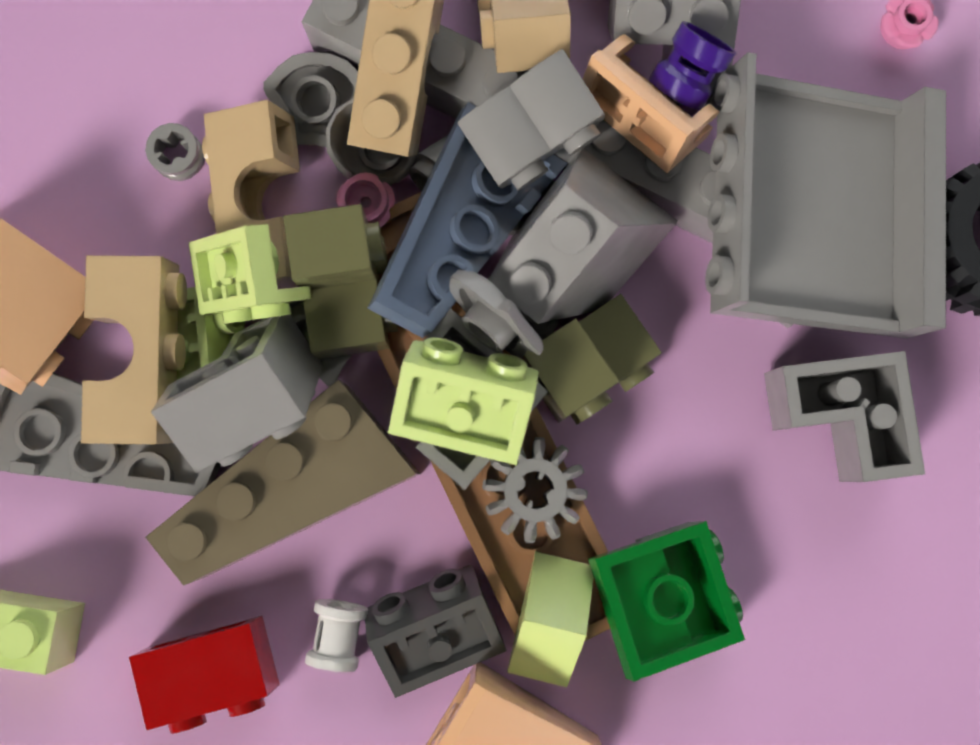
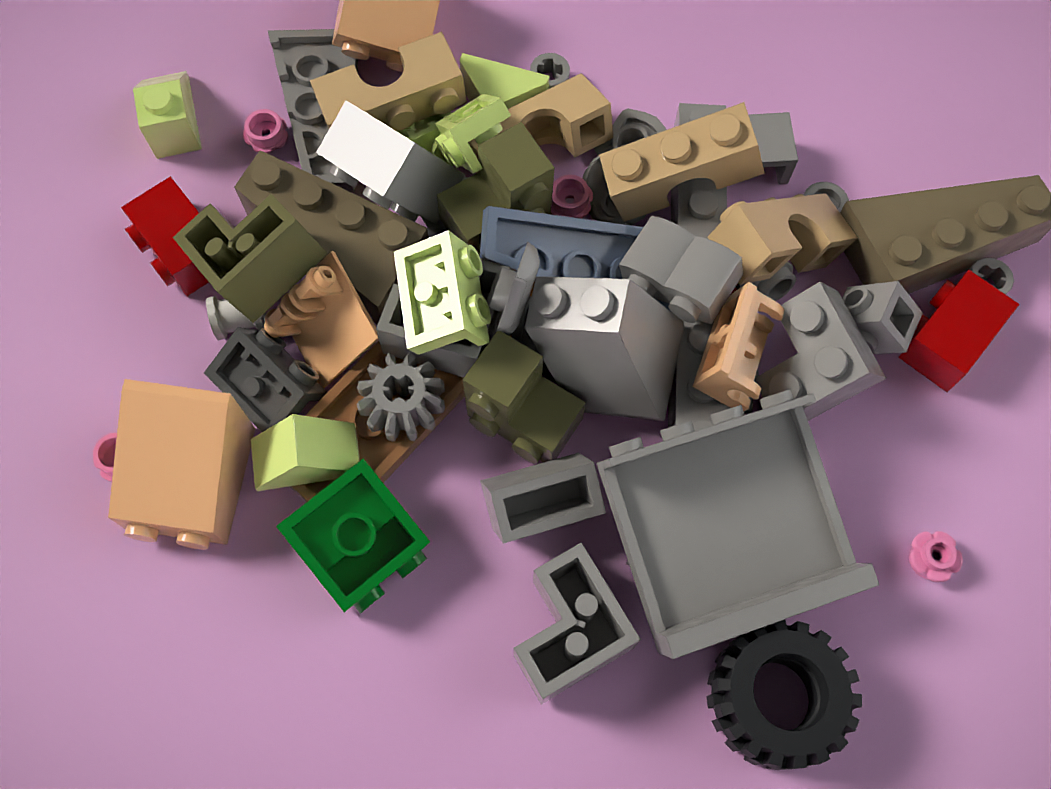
camera: 65 degrees right, 15 degrees down
dark purple wheel [649,21,737,110] -> none
none -> olive brick [173,194,328,323]
none -> bright pink plate [243,109,288,153]
none -> light nougat hinge [264,251,379,388]
none -> yellowish green slope [459,53,549,109]
none -> light grey brick [480,453,606,544]

